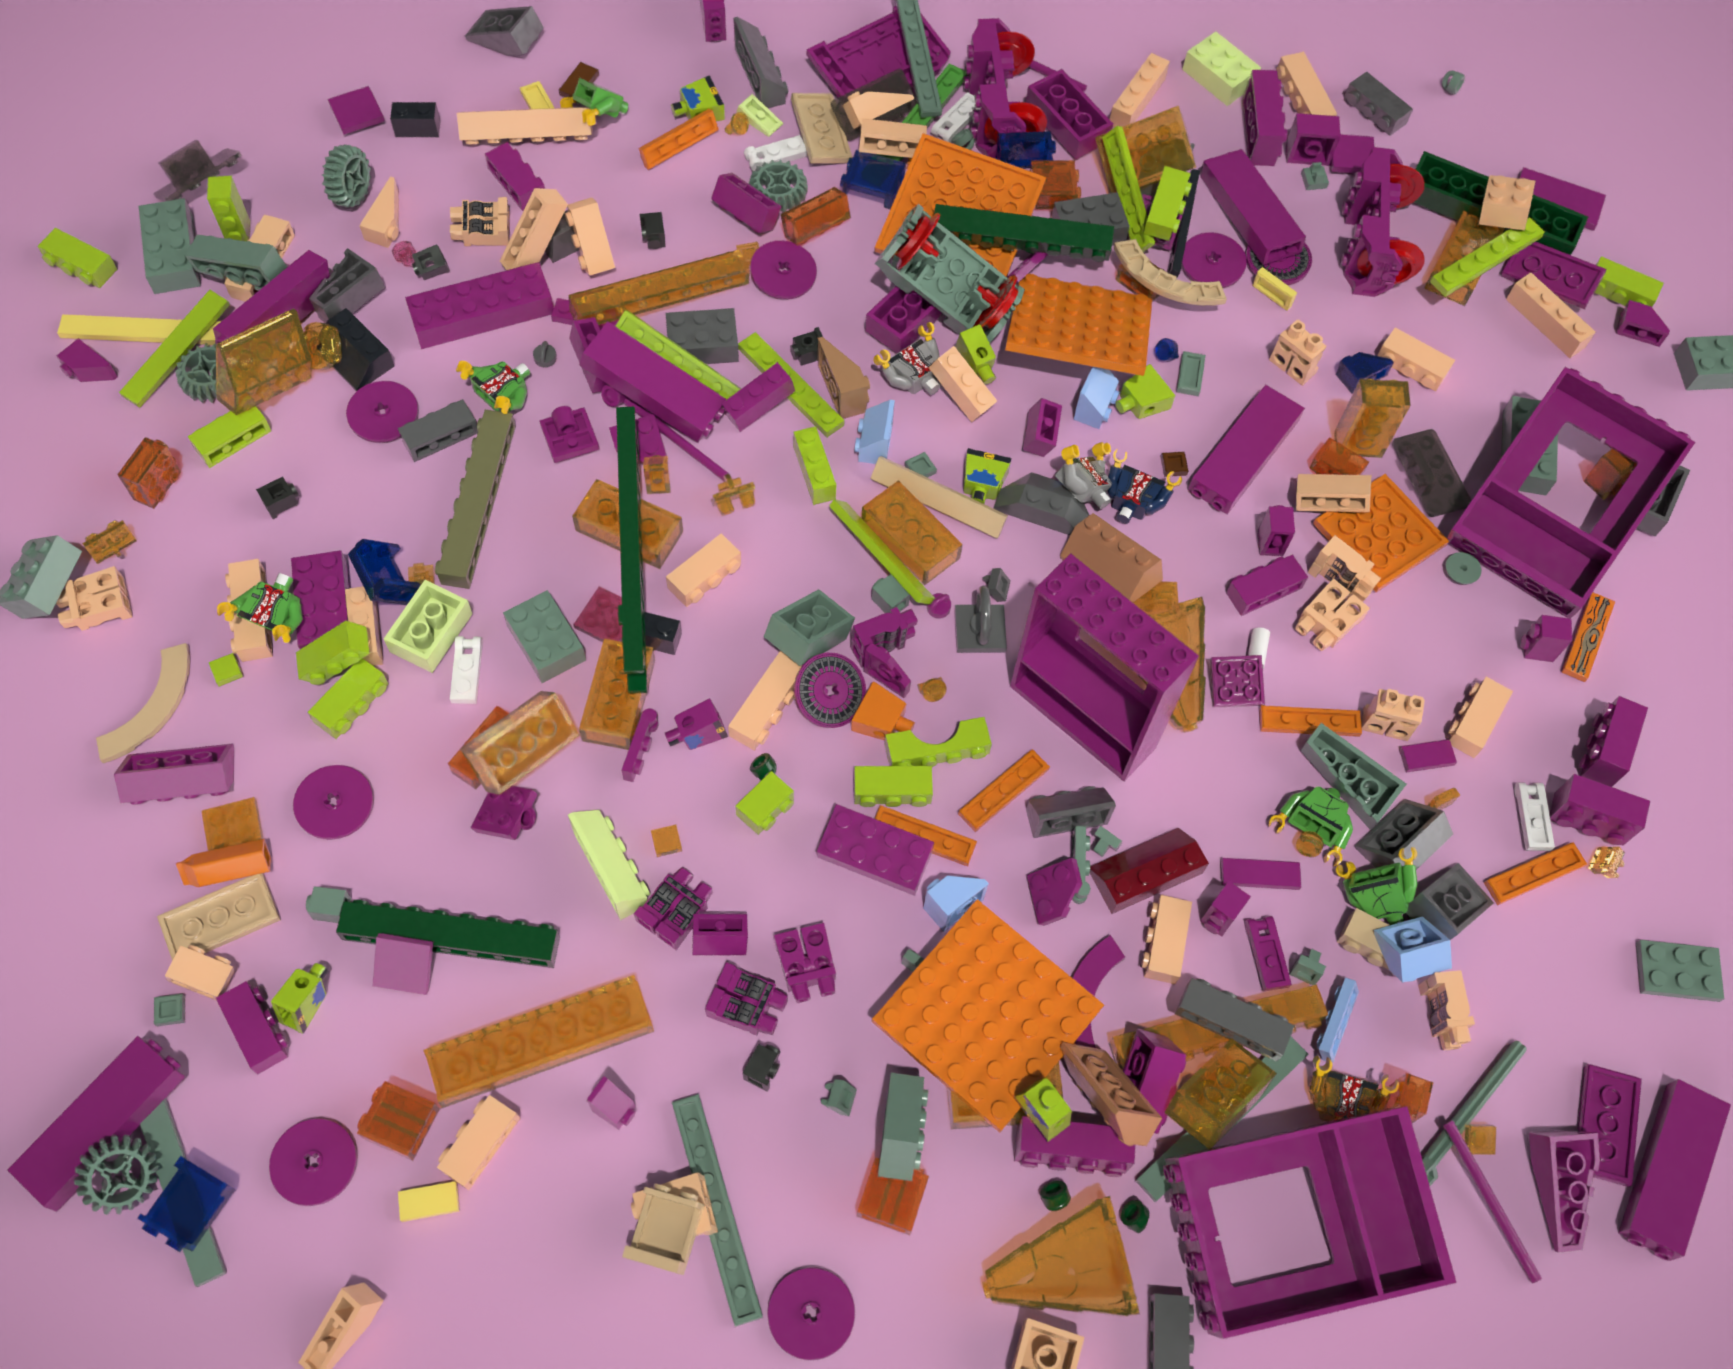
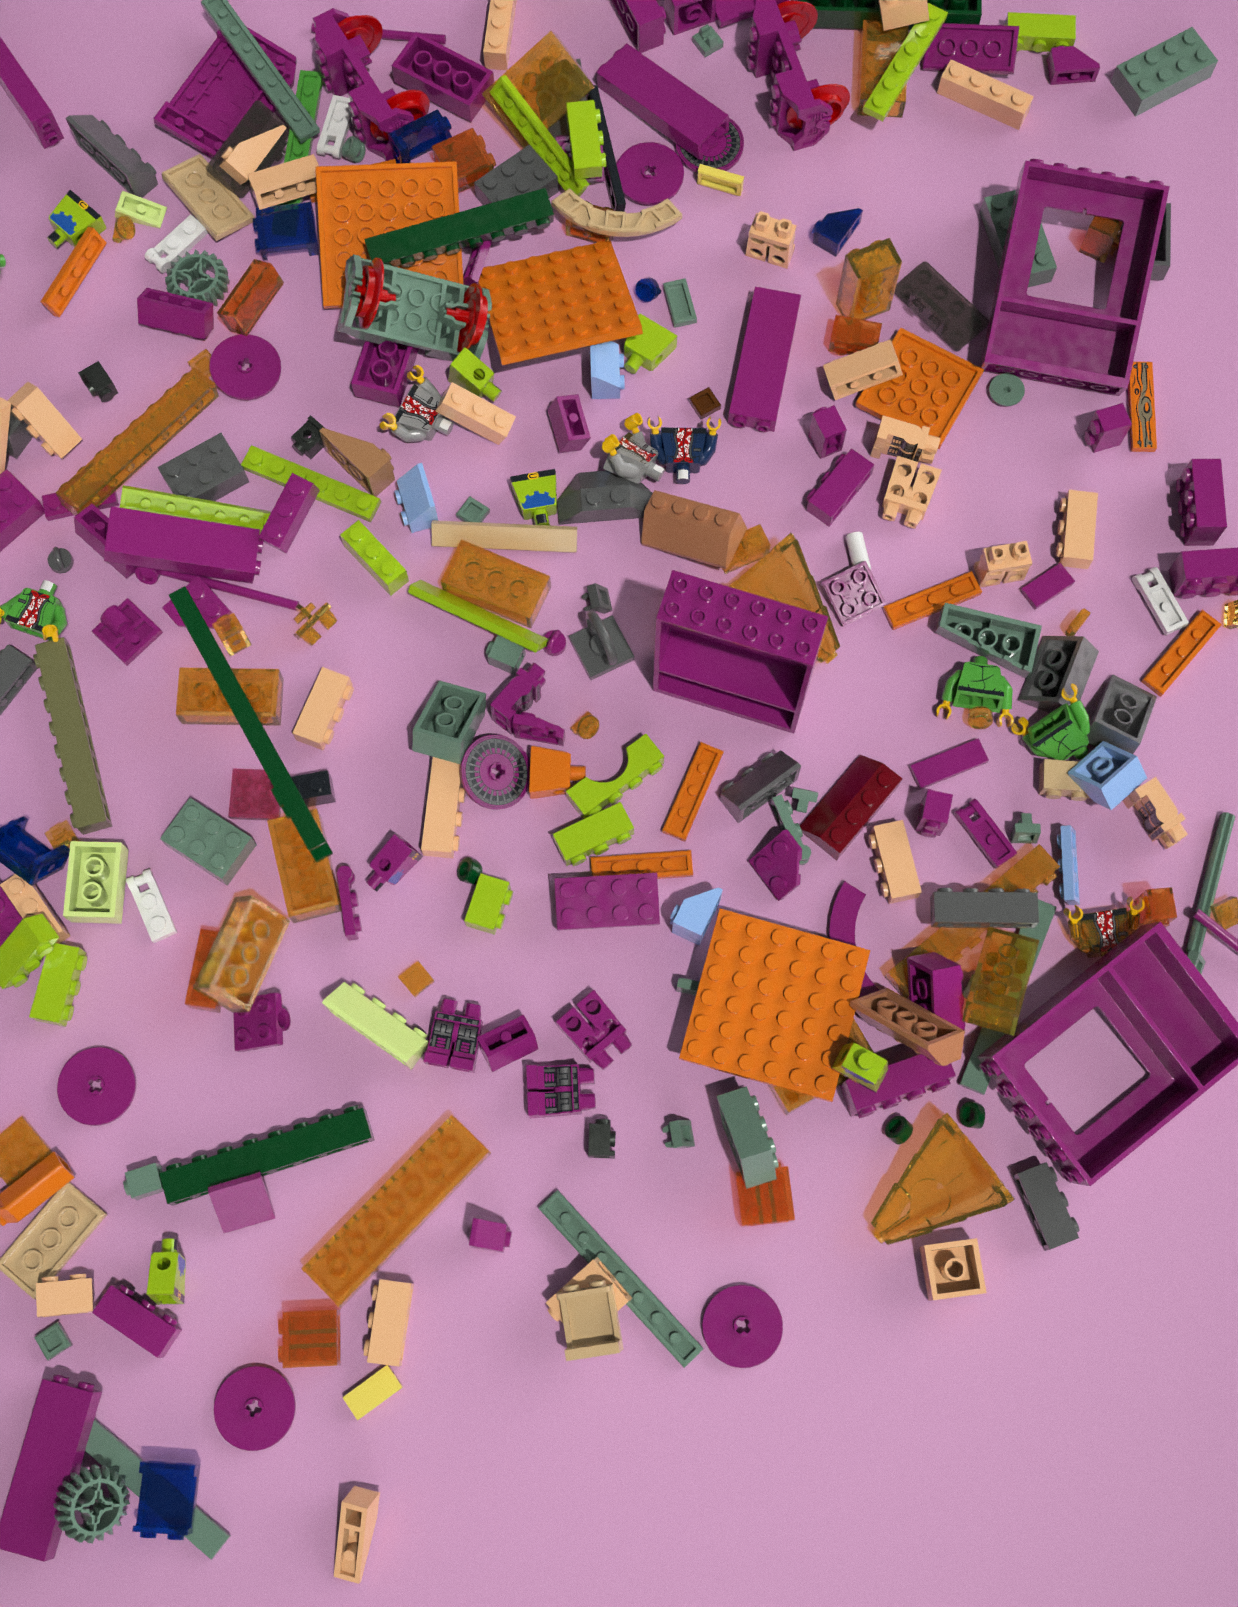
camera: 20 degrees left, 10 degrees up
light nougat brick [1376,328,1455,391] -> none

